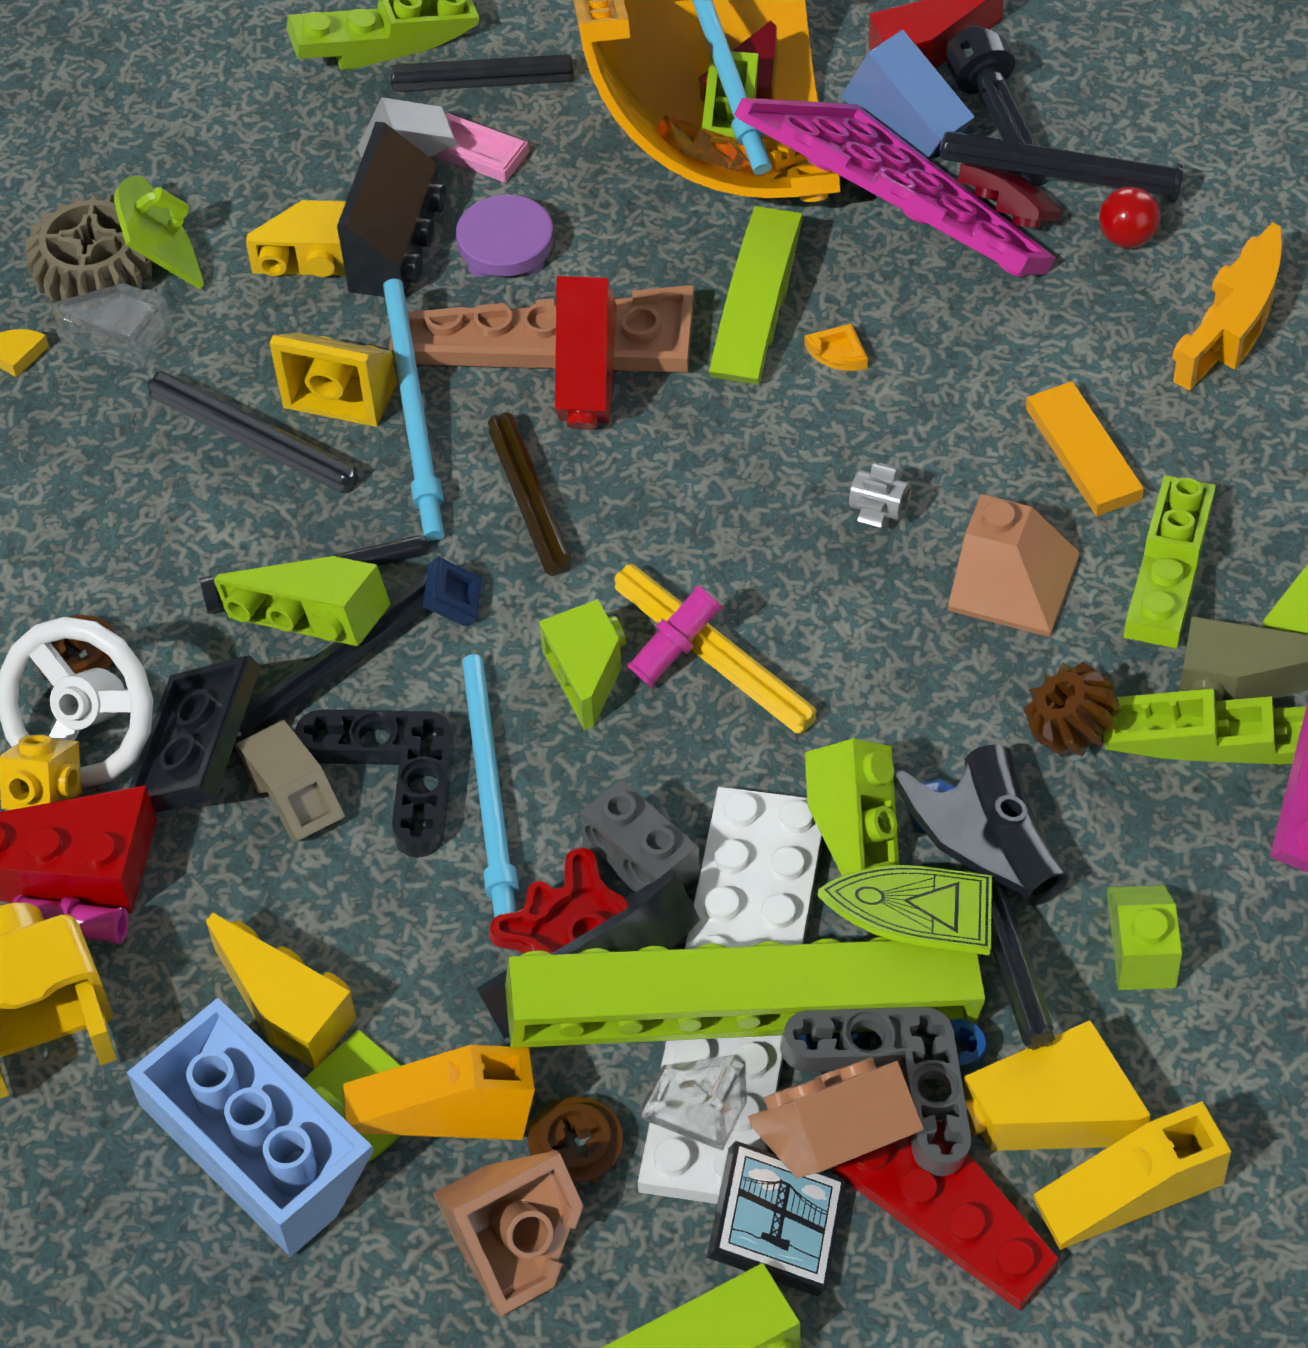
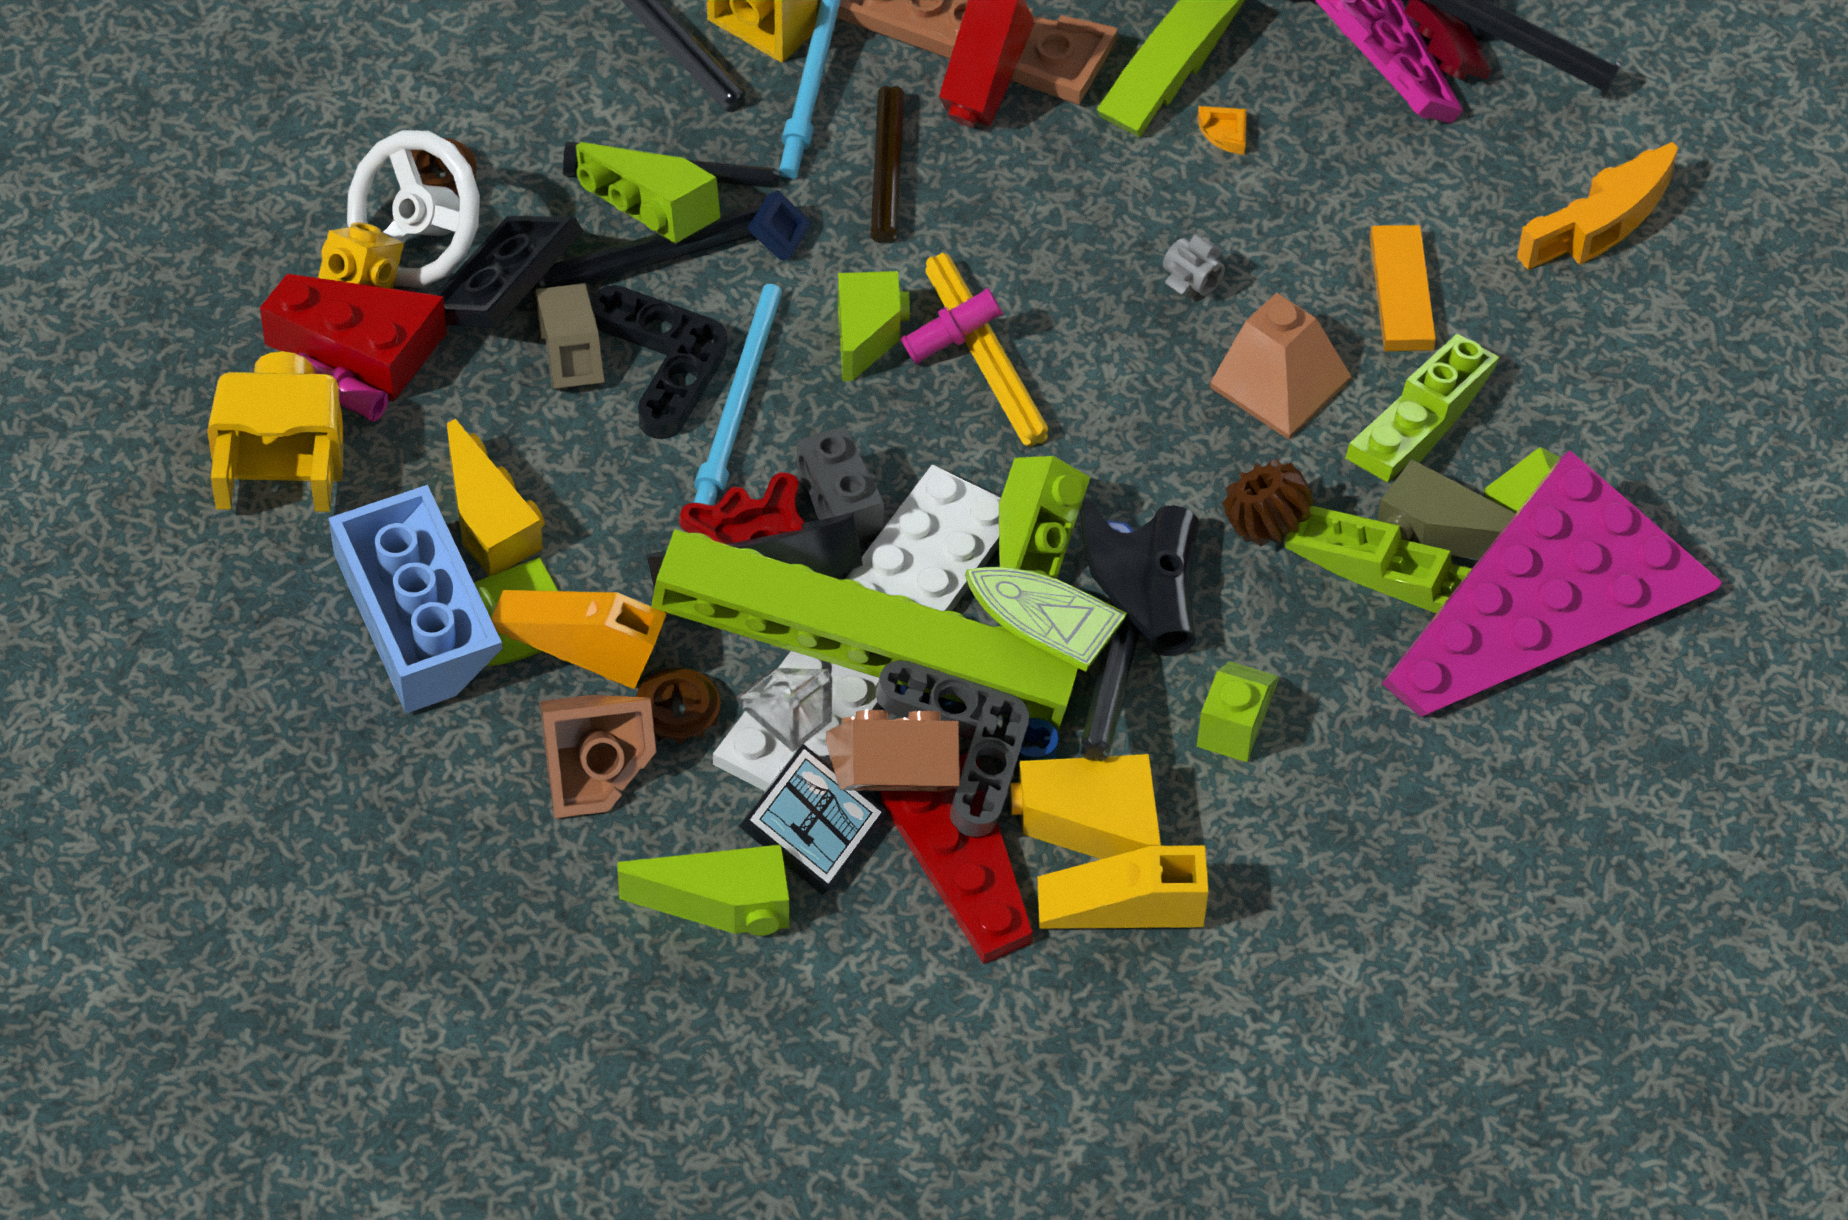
camera: 15 degrees right, 0 degrees up
red piece [1099,187,1161,248] -> none

